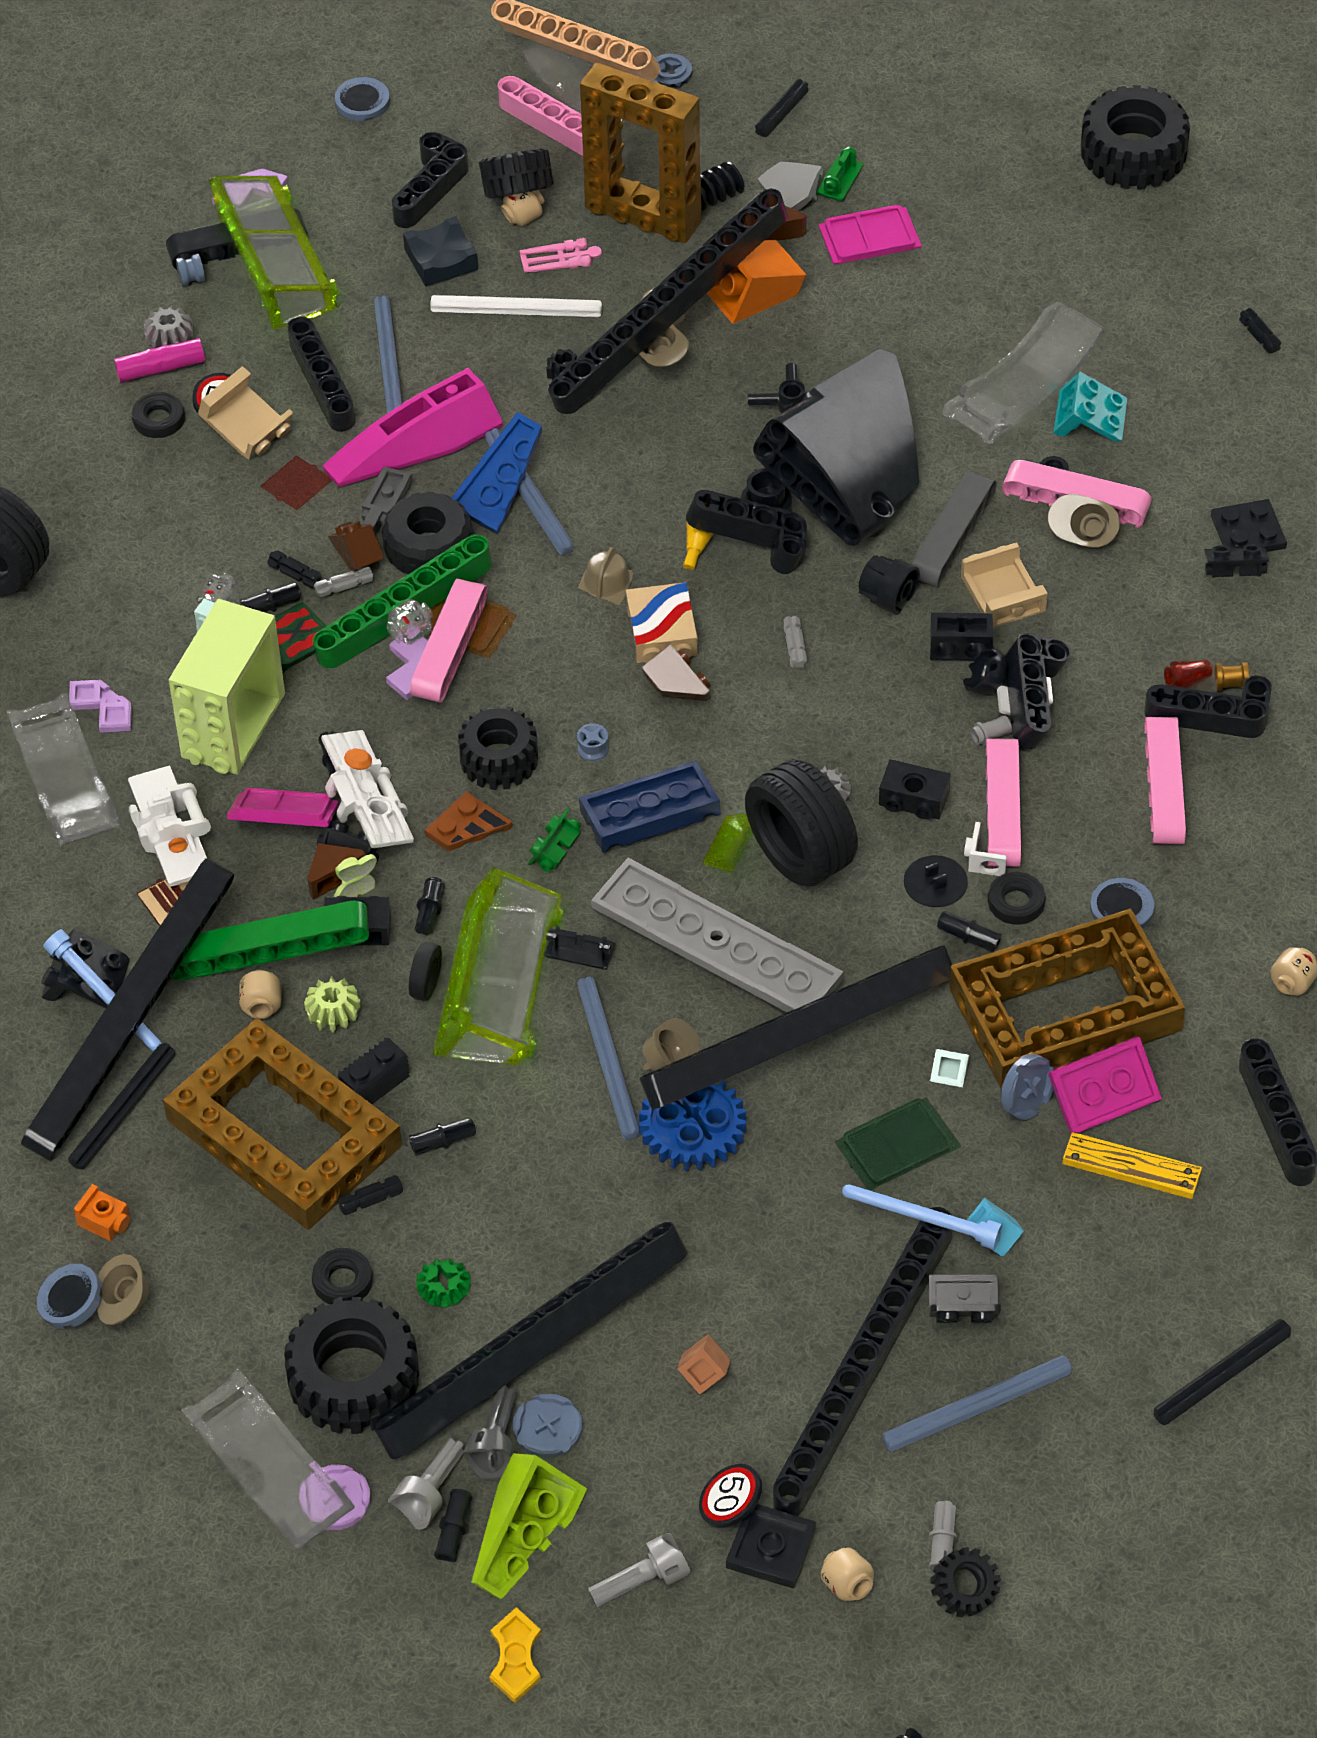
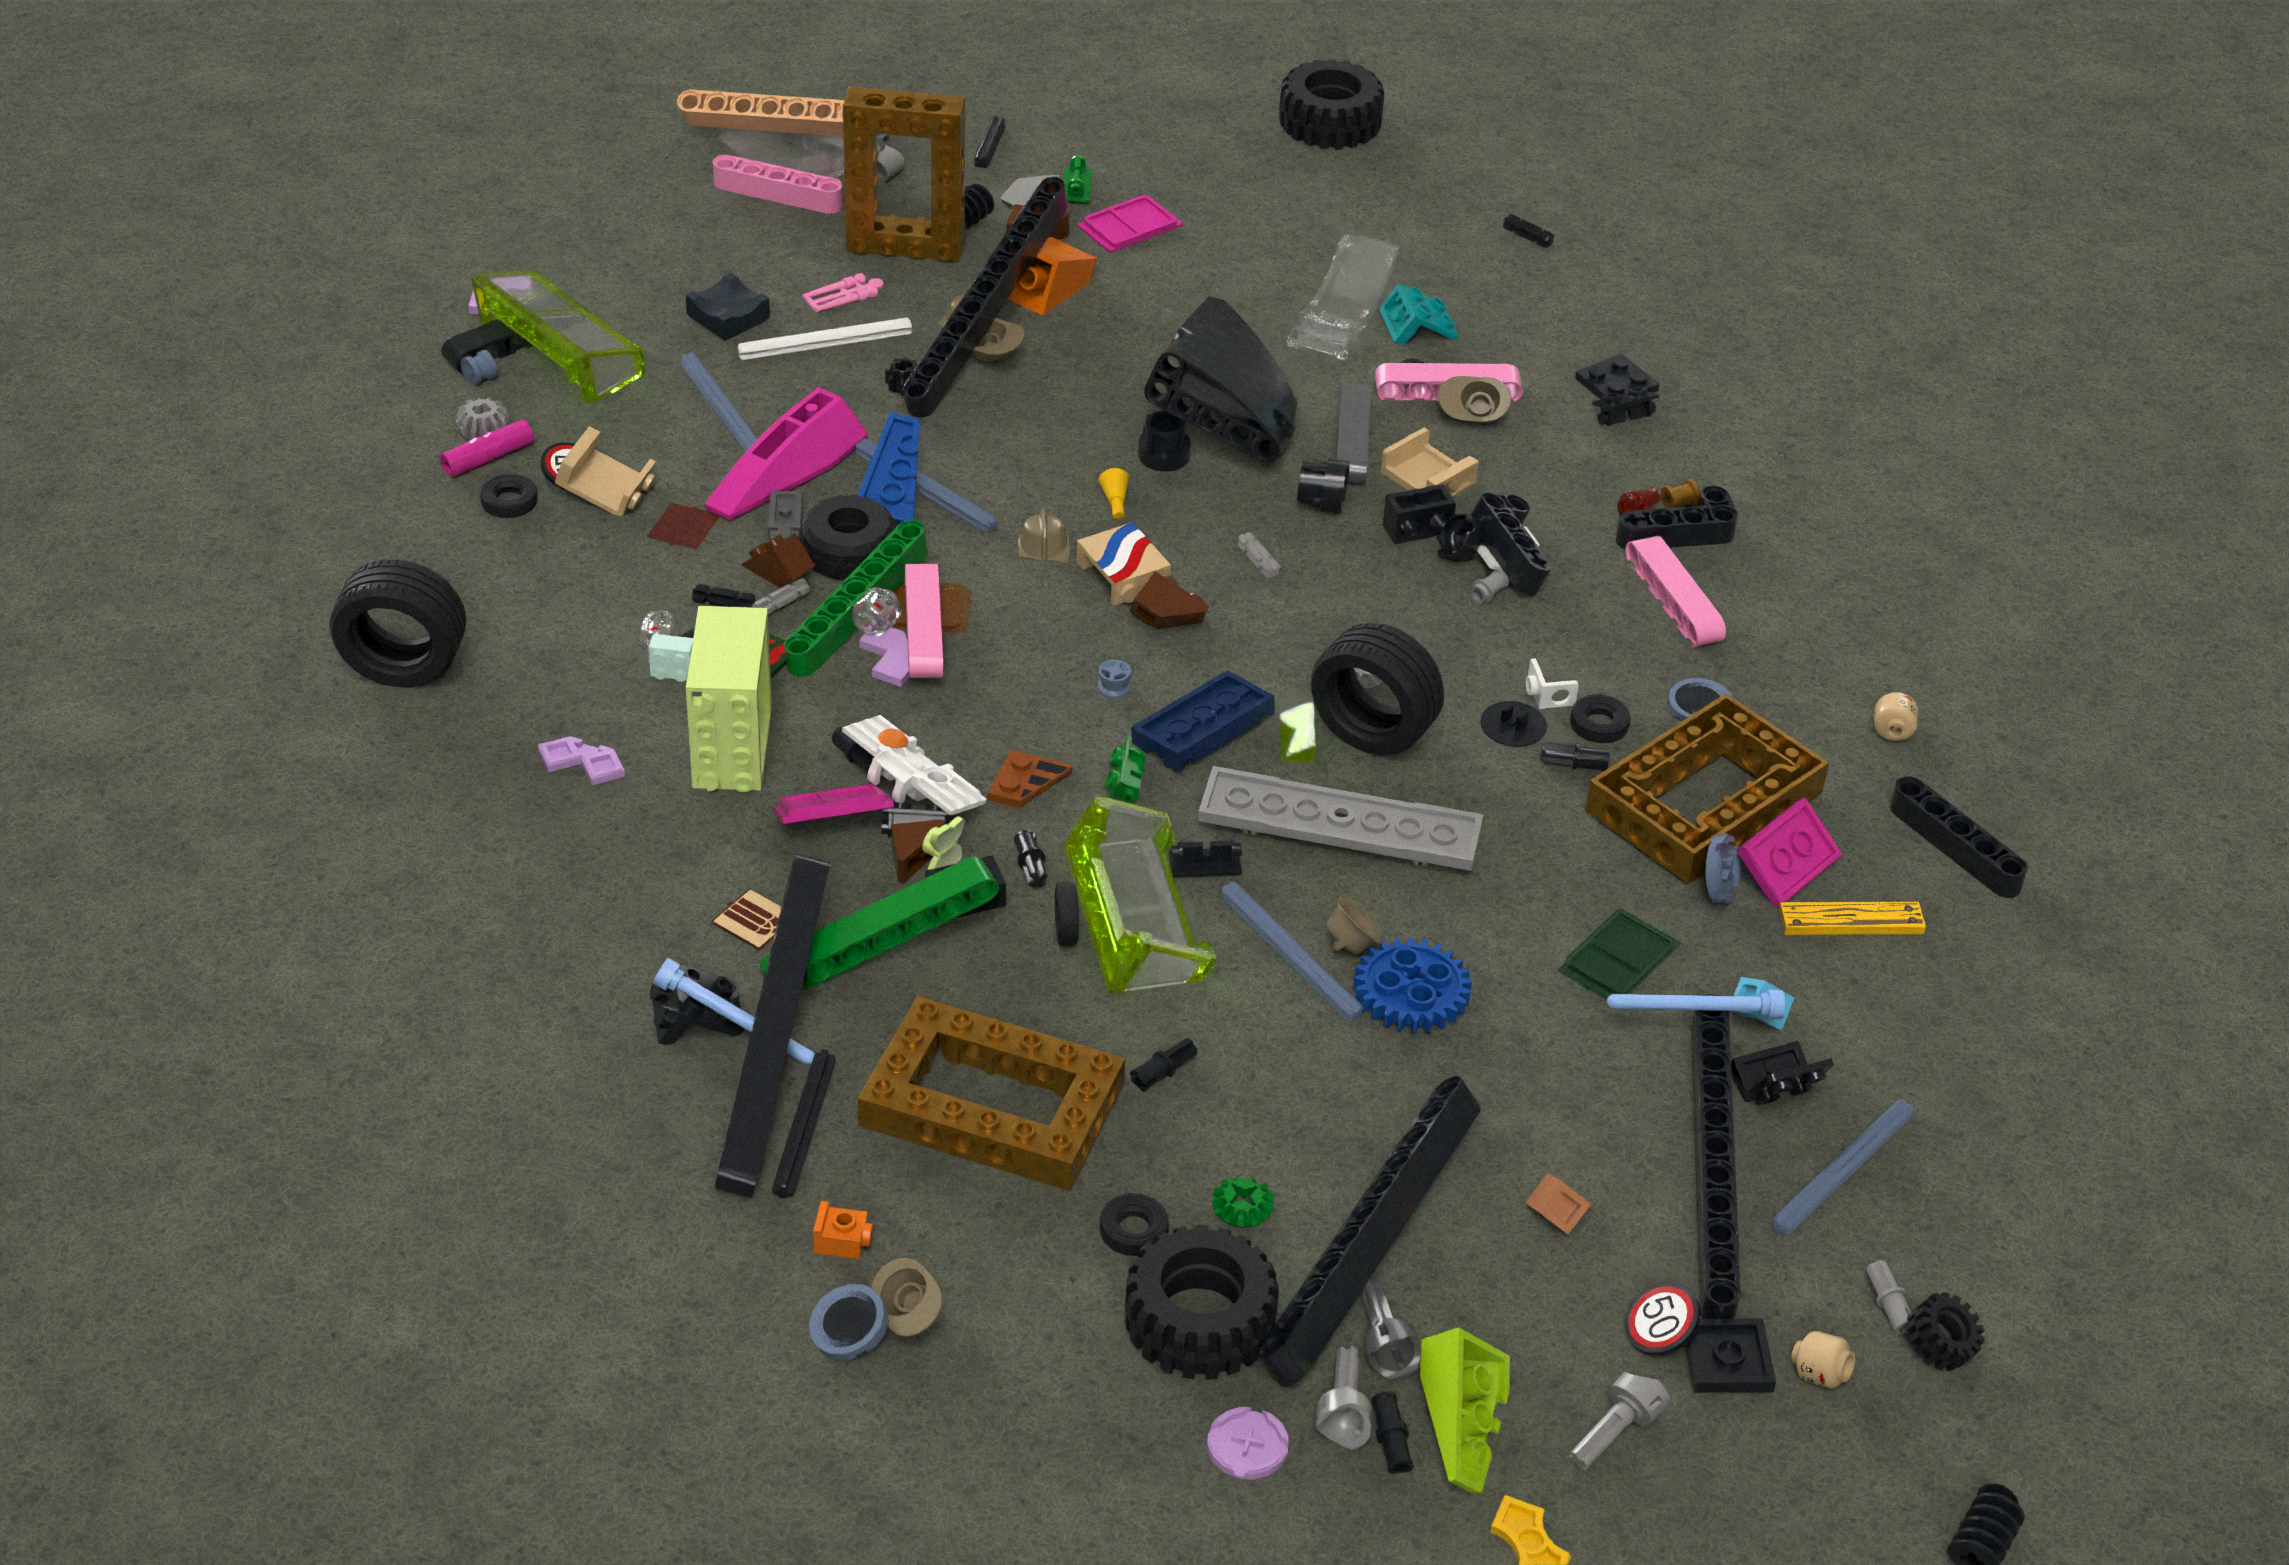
camera: 25 degrees left, 10 degrees down
clear windscreen [6,693,121,846] -> none
white piece [128,765,211,887] -> none
clear windscreen [181,1369,355,1550] -> none
tan head [239,970,281,1019] -> none
black beam [287,316,355,432] -> none
yellowish green gear [304,976,361,1033] -> none
tile [335,77,390,121] -> none
black brick [338,1038,410,1104] -> none
black axle [338,1175,403,1215] -> none
black beam [392,132,468,228] -> none
black tyre [458,706,538,790] -> none
black tyre [478,148,554,198] -> none
tan head [501,190,545,227] -> none
sand blue tile [513,1394,582,1458] -> none
black beam [639,945,952,1109] -> none
black beam [686,490,807,574] -> none
black bar [748,363,807,413] -> none
black brick [879,759,951,820] -> none
light aqua slope [930,1049,970,1087] -> none
bright pink beam [986,739,1021,867] -> none
black axle [1153,1319,1291,1425] -> none

